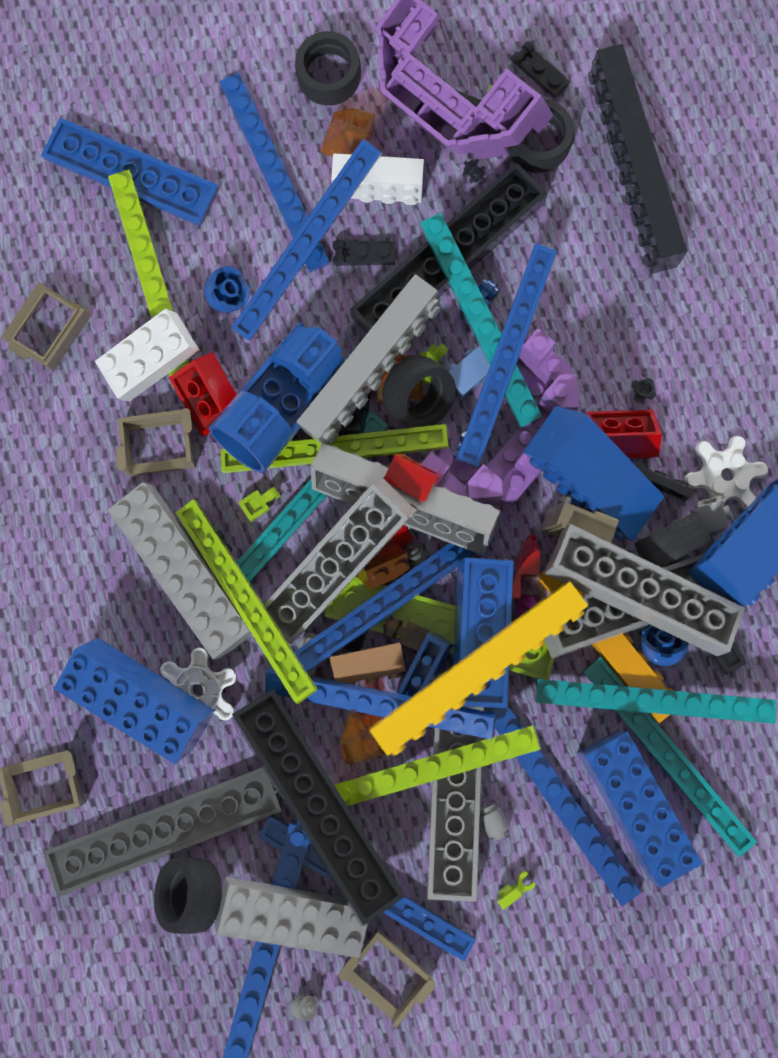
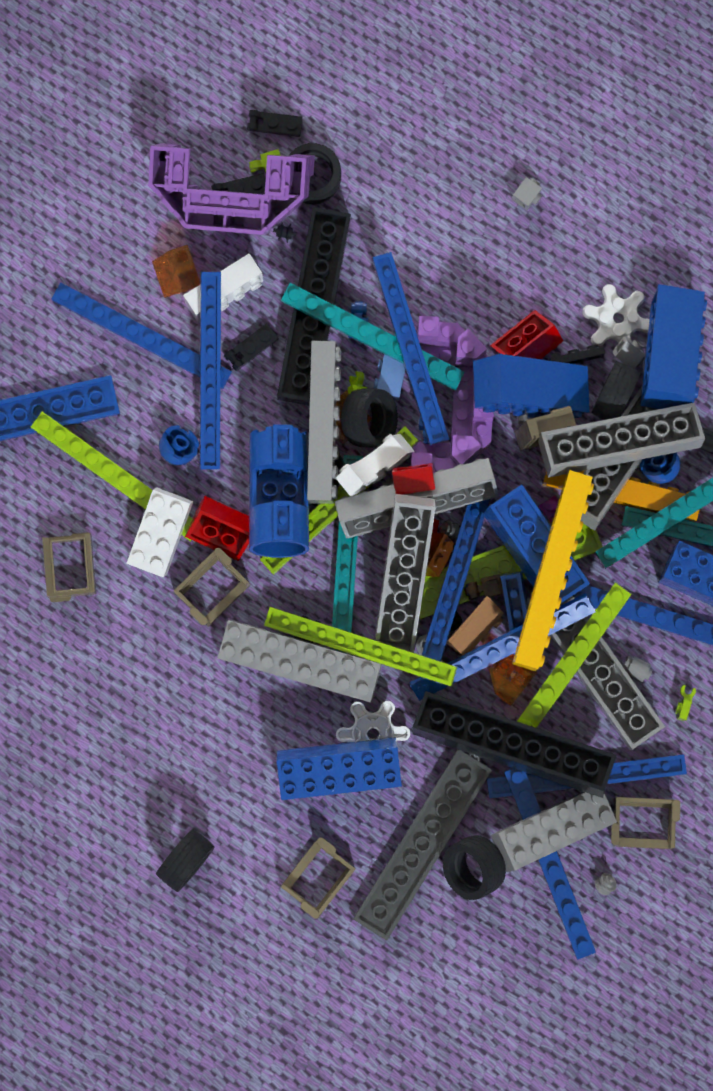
camera: 45 degrees left, 0 degrees up
lime plate [238,487,281,522] -> none
black tyre [295,31,361,106] -> none
red slope [512,535,540,601] -> none
black brick [588,44,688,274] -> none
black plate [631,378,656,402] -> none
none -> white brick [336,434,415,496]
none -> light grey brick [512,177,542,211]

